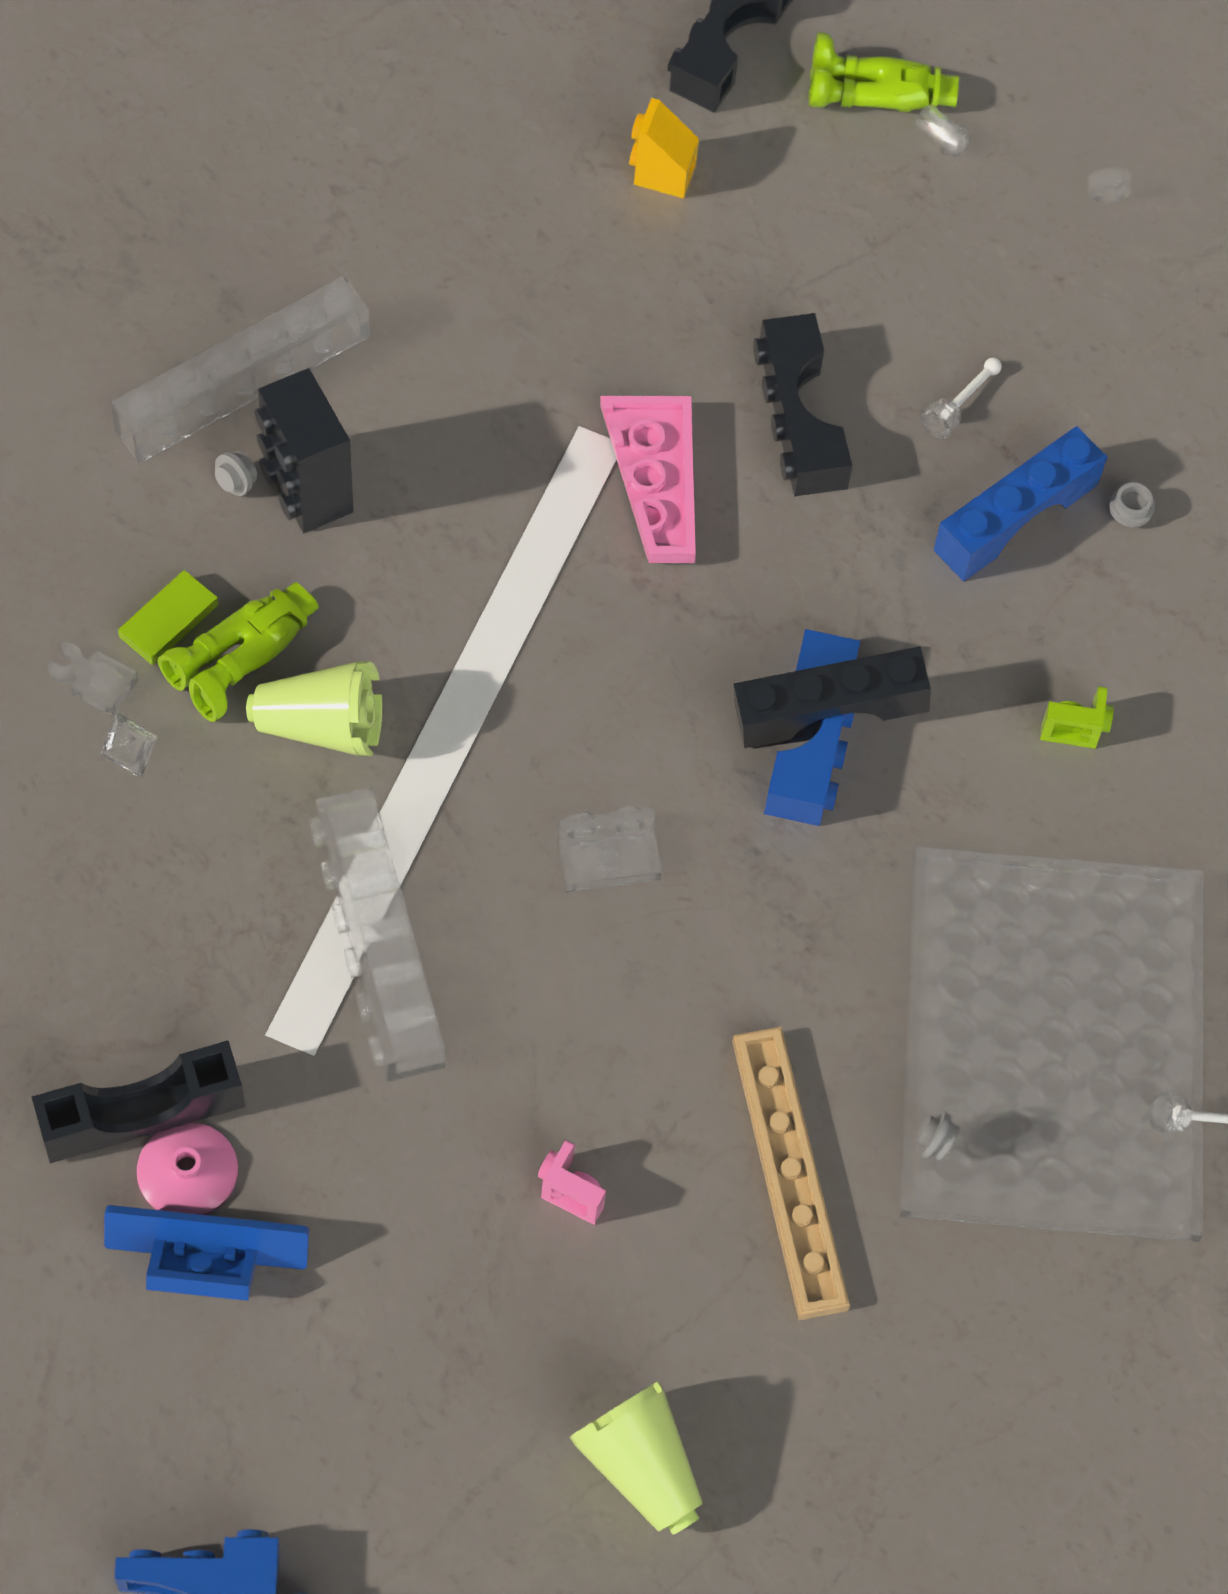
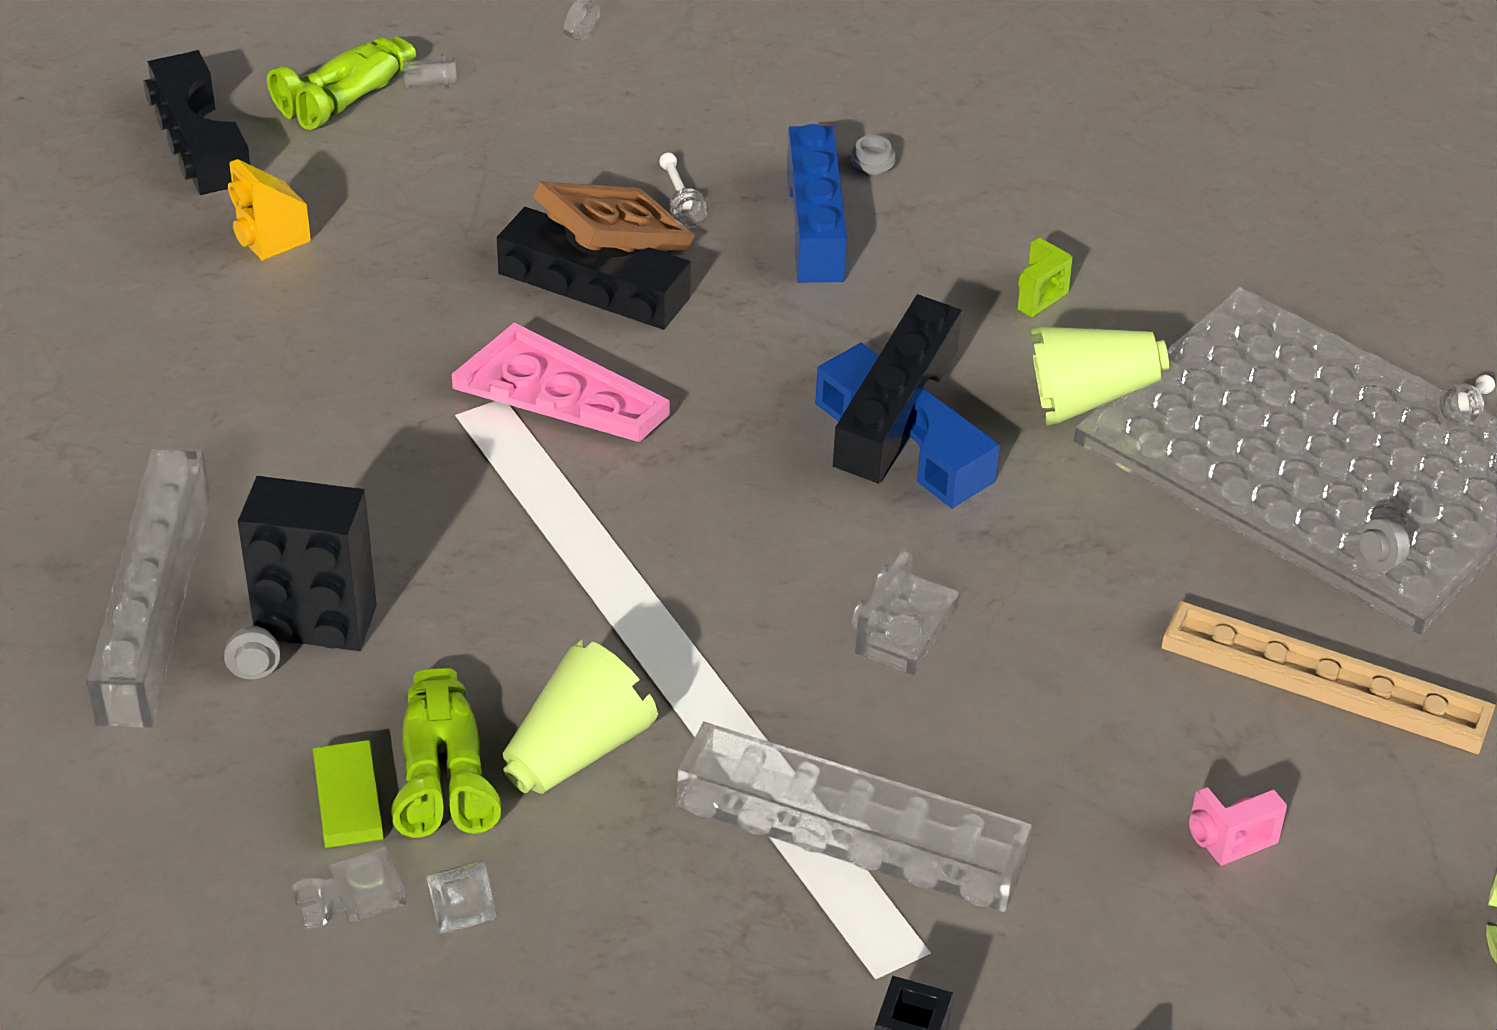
camera: 50 degrees left, 20 degrees down
none -> medium nougat plate [533,181,695,253]
none -> yellowish green cone [1029,326,1169,426]

